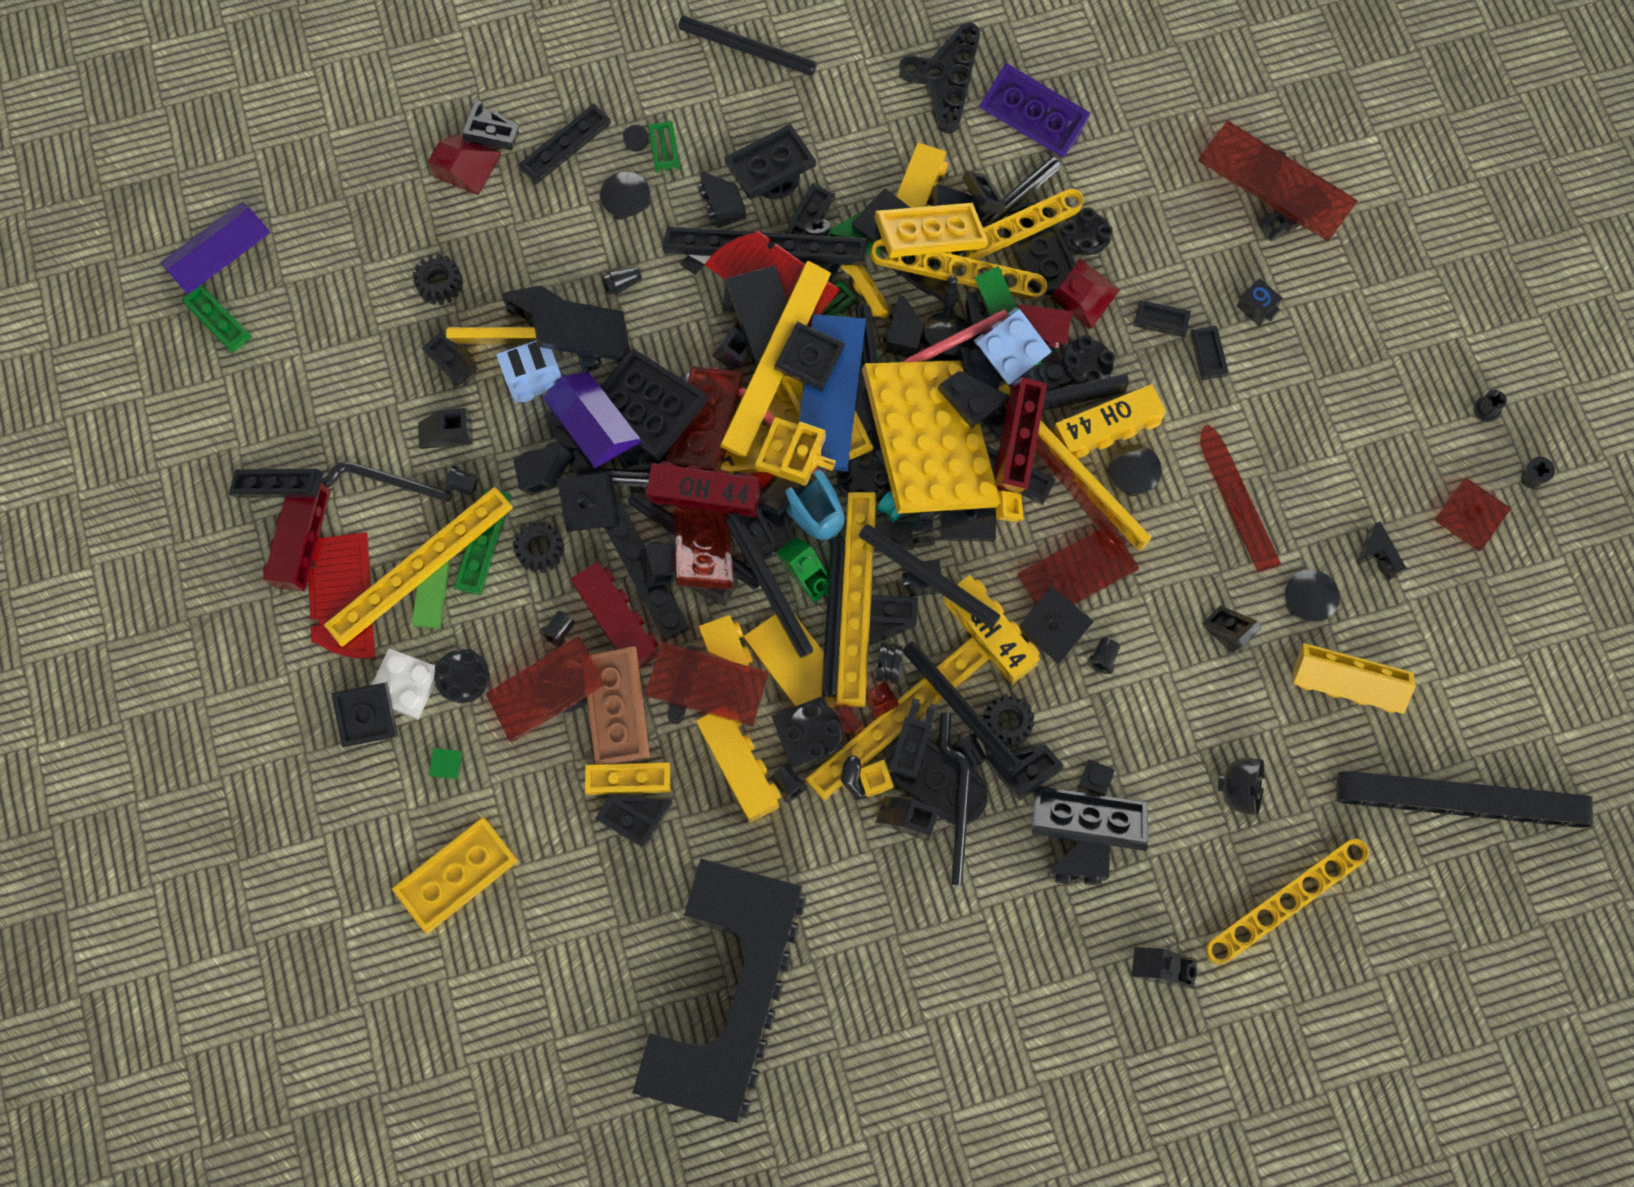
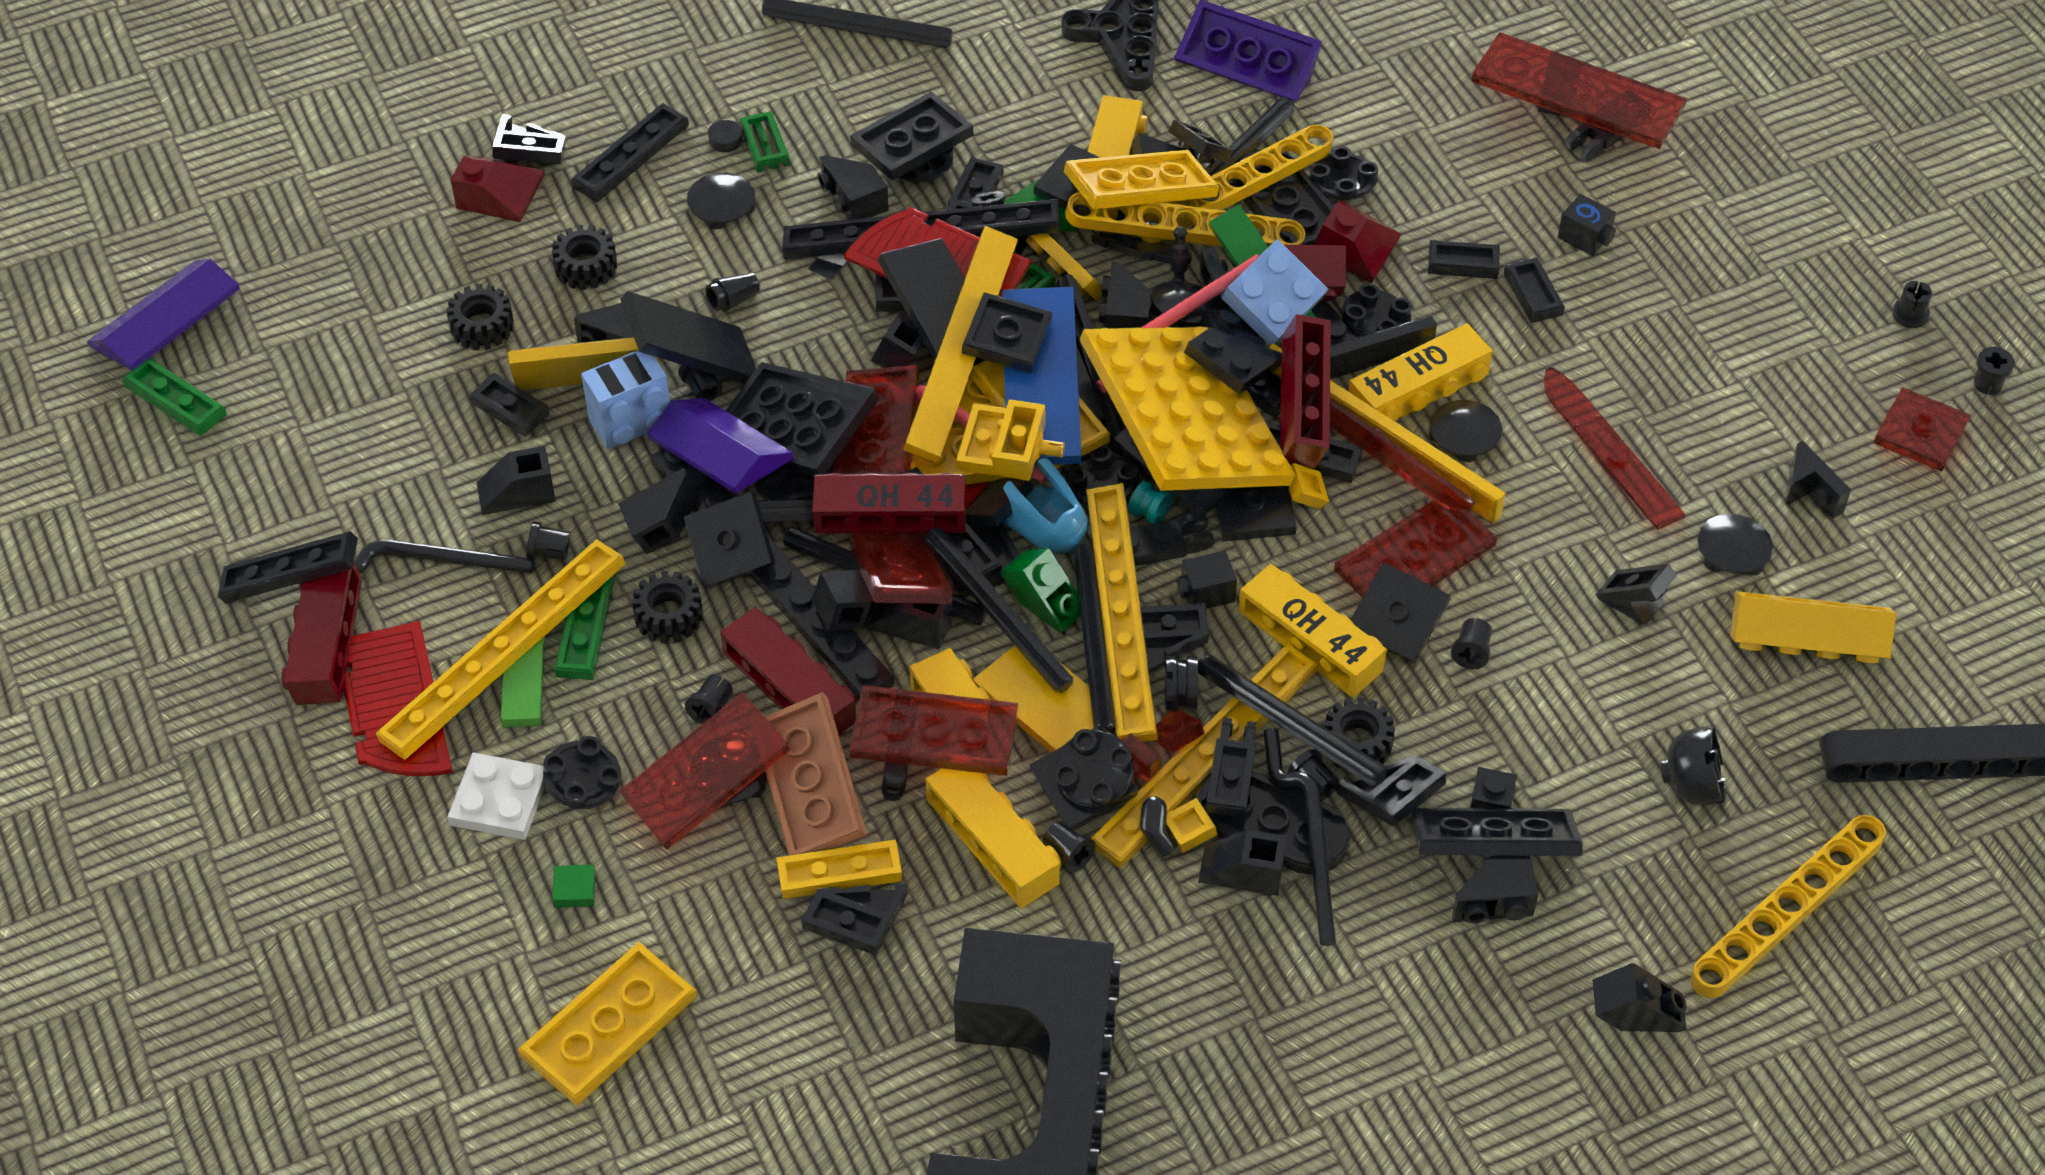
camera: 10 degrees left, 20 degrees down
black plate [331,682,398,748] -> none
black axle [859,524,1000,628] -> none
none -> black tyre [552,225,618,290]

